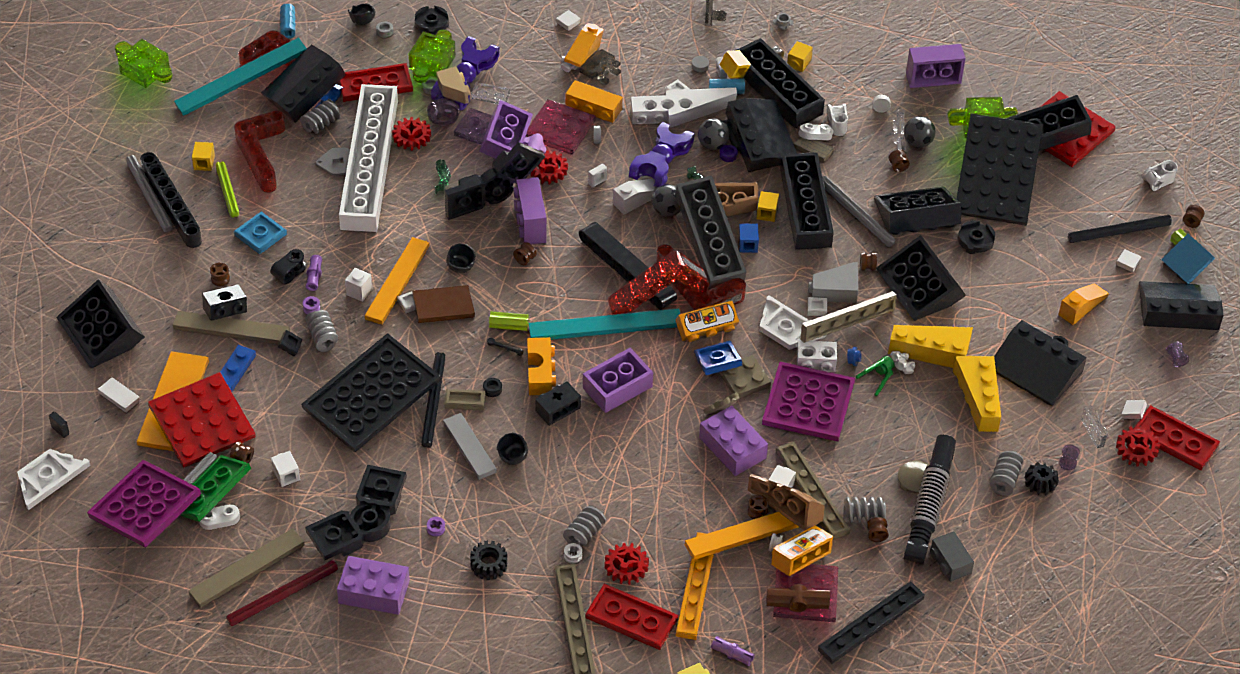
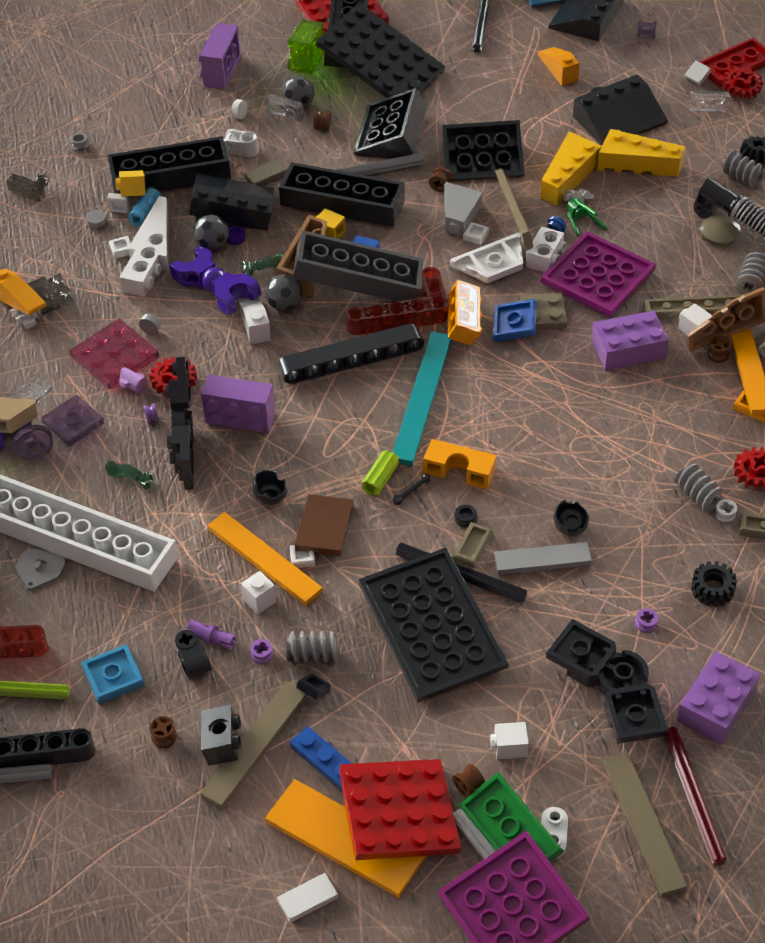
camera: 65 degrees left, 0 degrees up
black slope [56,279,145,368] -> none
red gear [392,117,431,151] -> none
medium lavender brick [479,100,533,159] -> none
reddish brown wheel [513,242,537,266] -> none
black brick [535,381,581,426] -> none
light orange brick [565,80,623,123] -> none
medium lavender brick [583,348,653,413] -> none
white tile [588,164,607,187] -> none
clear red beam [608,251,709,315] -> none
dark tan dish [703,392,740,415] -> none
yellow brick [787,41,813,72] -> none
white plate [798,123,834,140] -> none
black plate [958,220,995,254] -> none
clear purple bush [1059,444,1080,470] -> none
white tile [1116,249,1141,272] -> none

